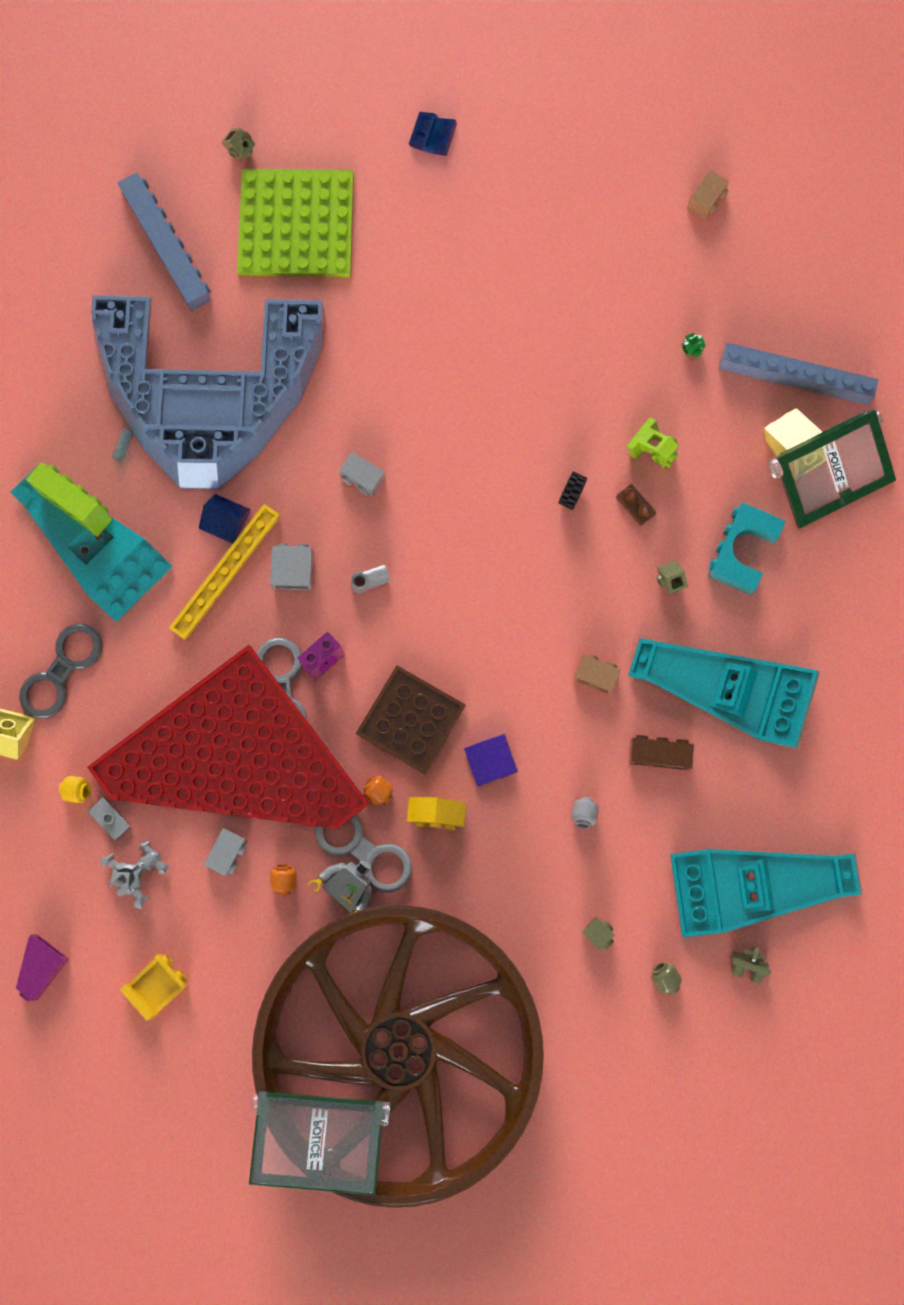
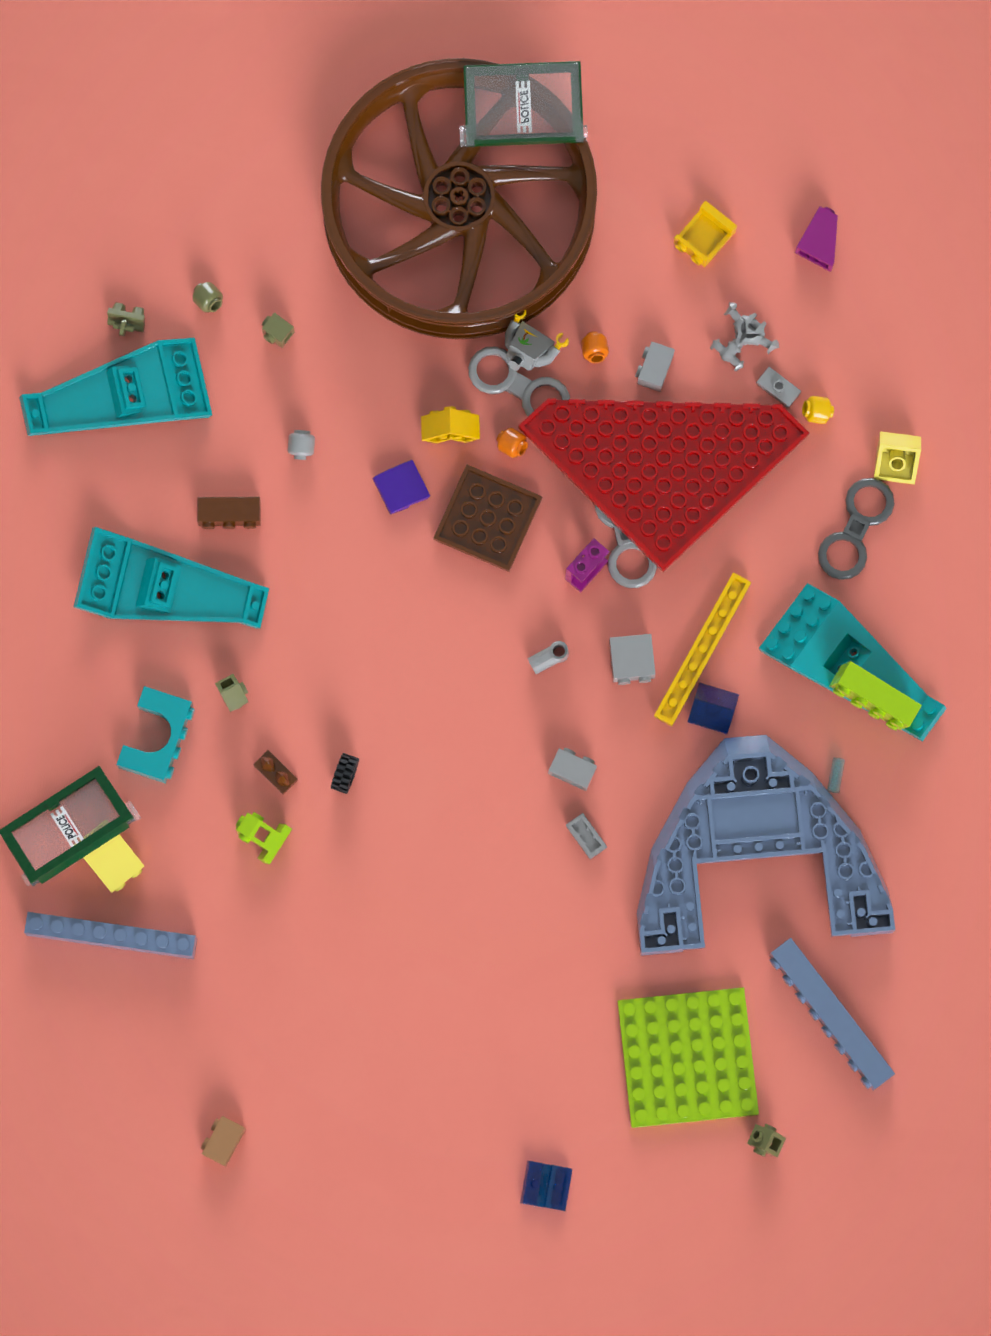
camera: 170 degrees right, 0 degrees up
medium nougat brick [573,654,621,695] -> none
green gear [682,333,706,358] -> none
none -> light grey plate [566,813,607,860]

